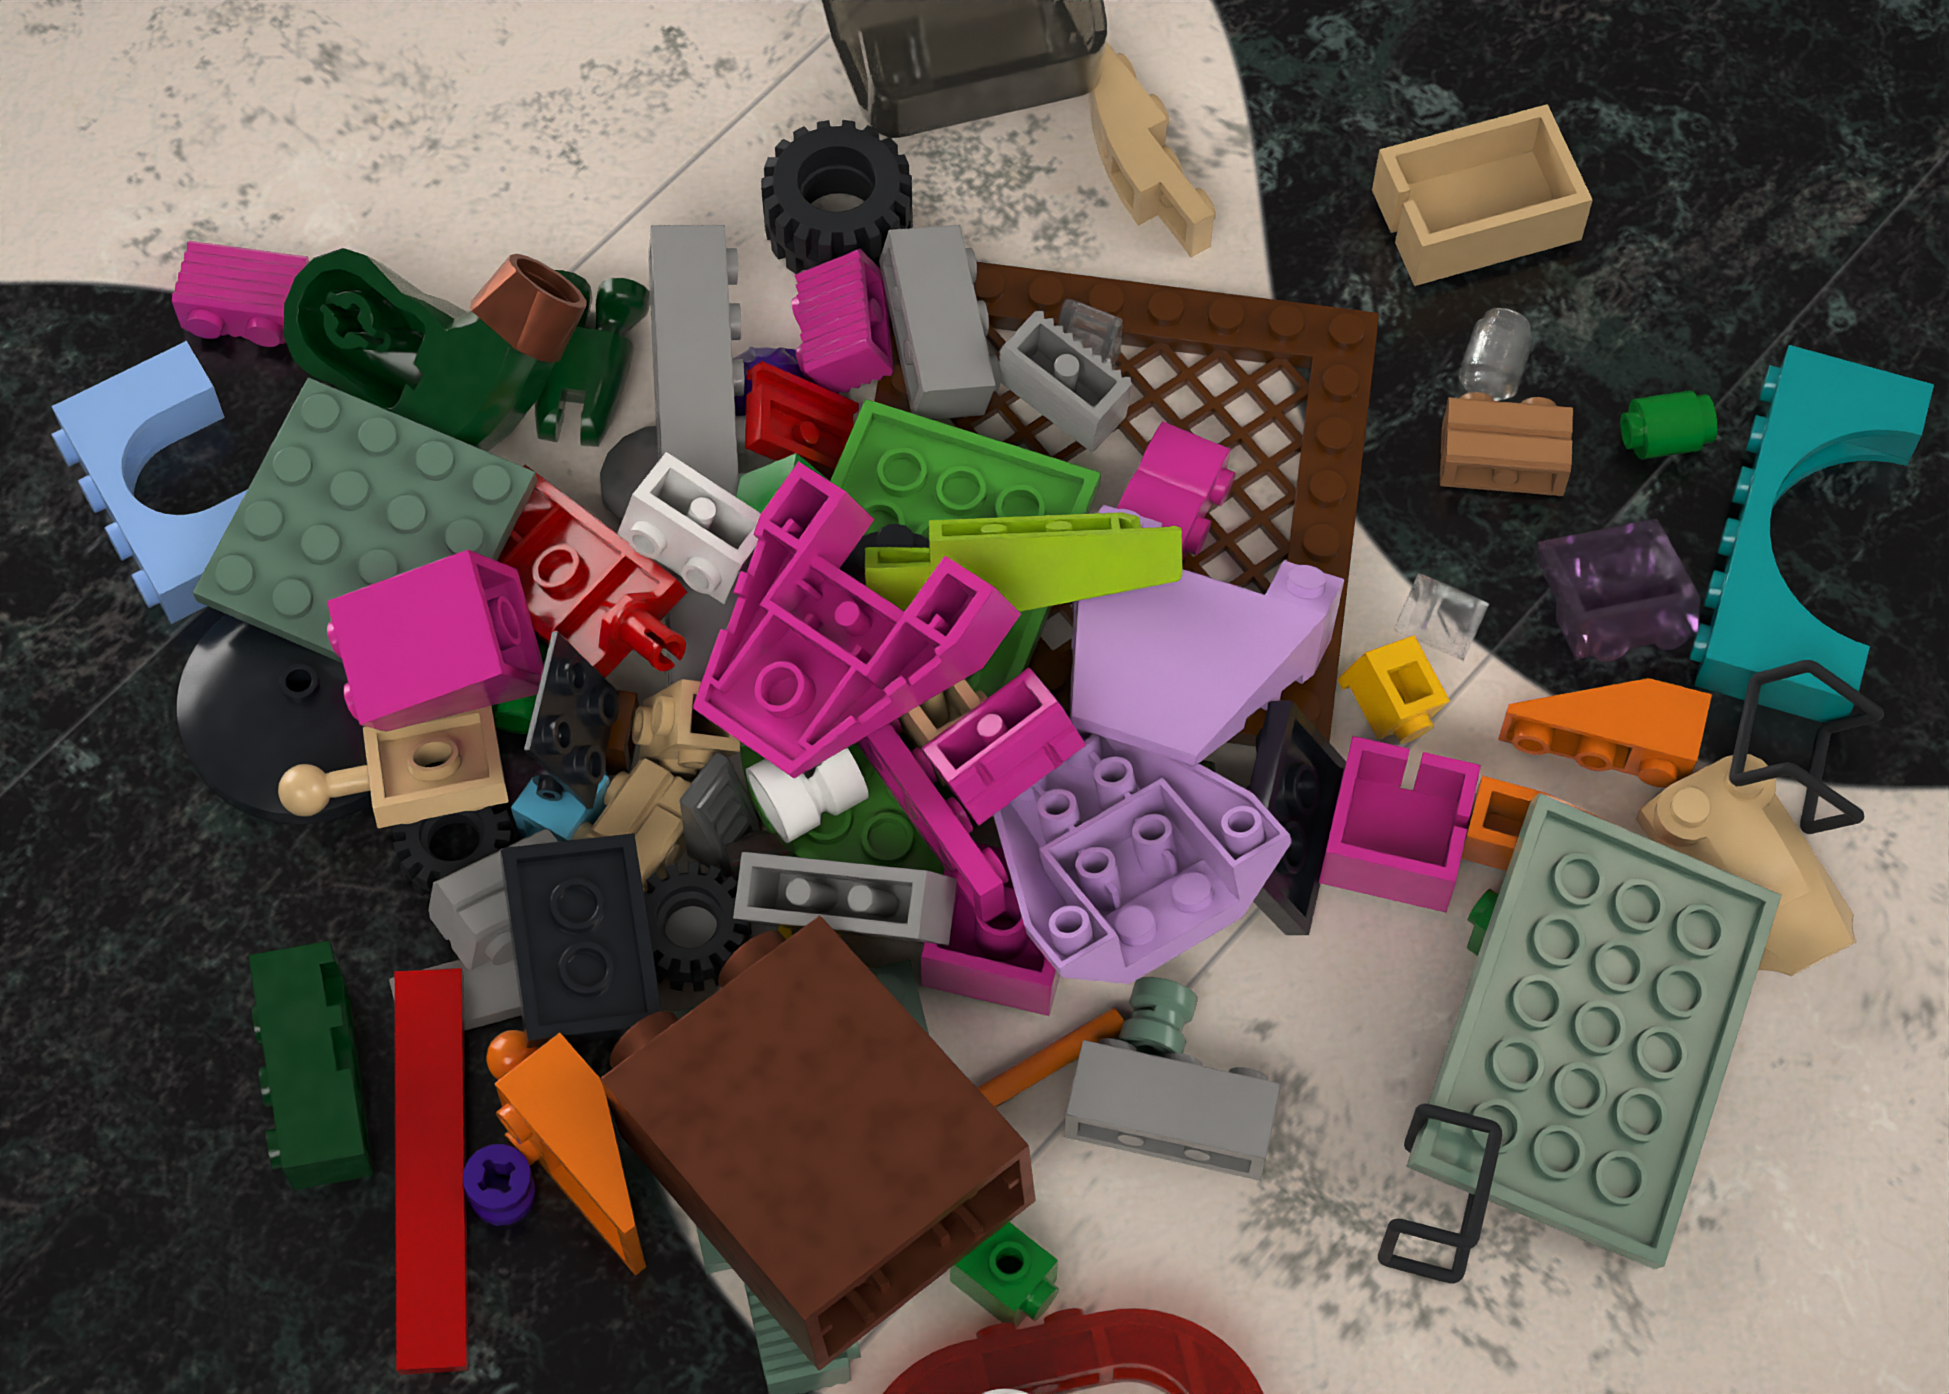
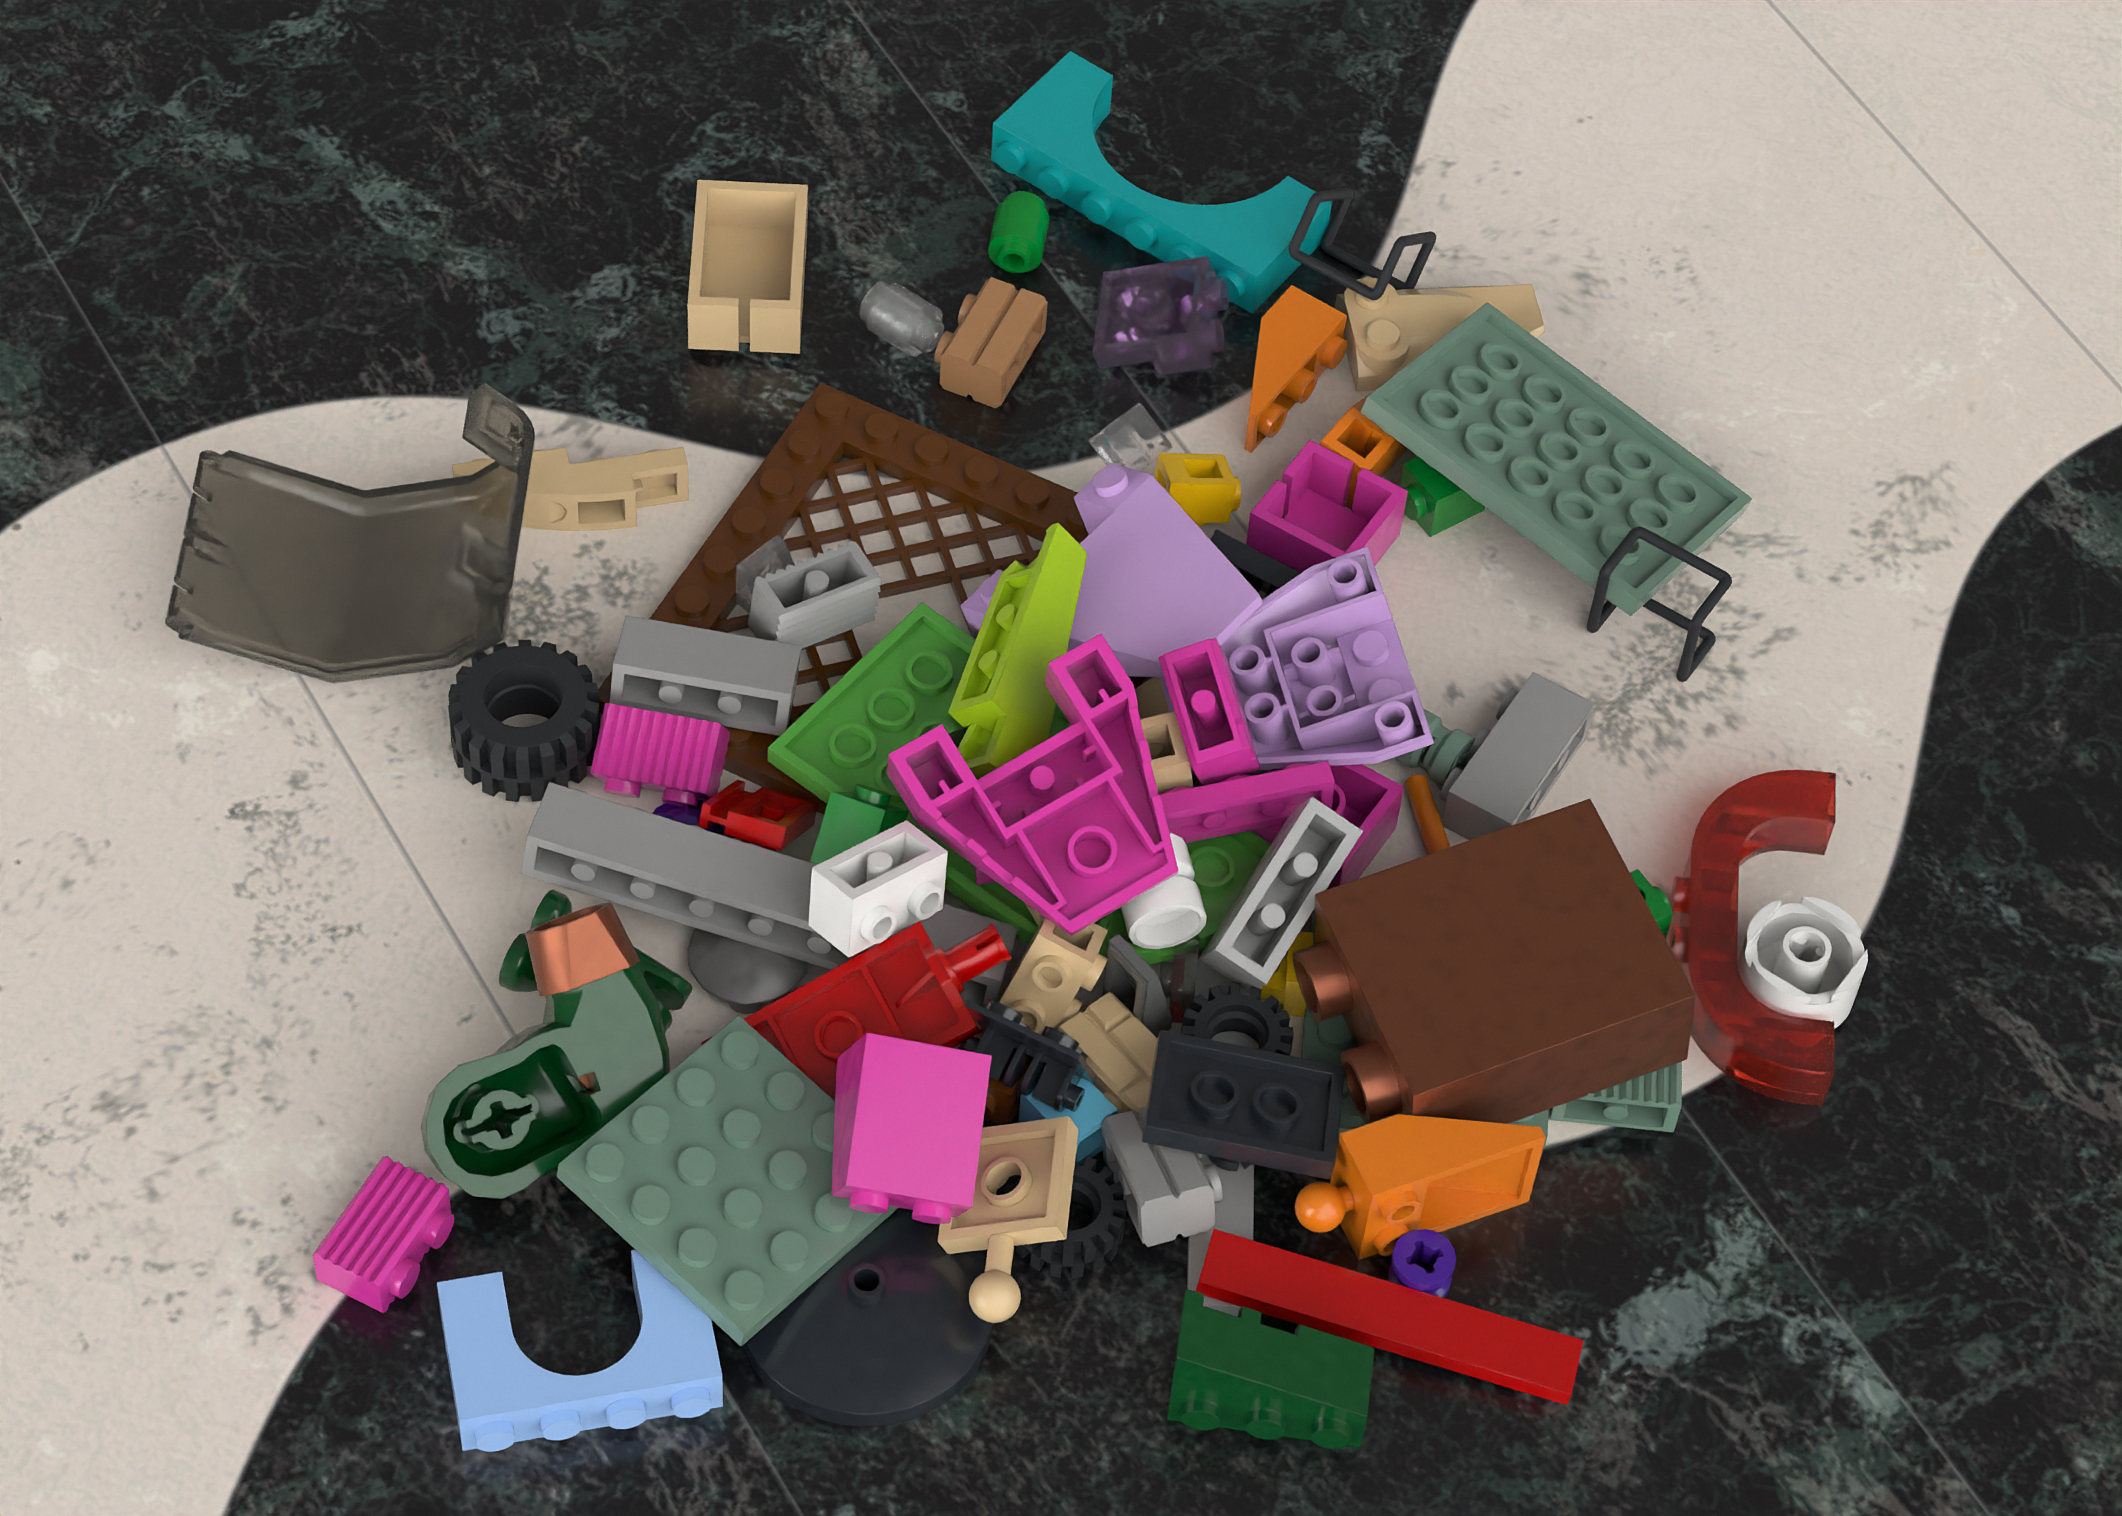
camera: 75 degrees left, 10 degrees down
dark pink brick [1116,421,1236,561] -> none

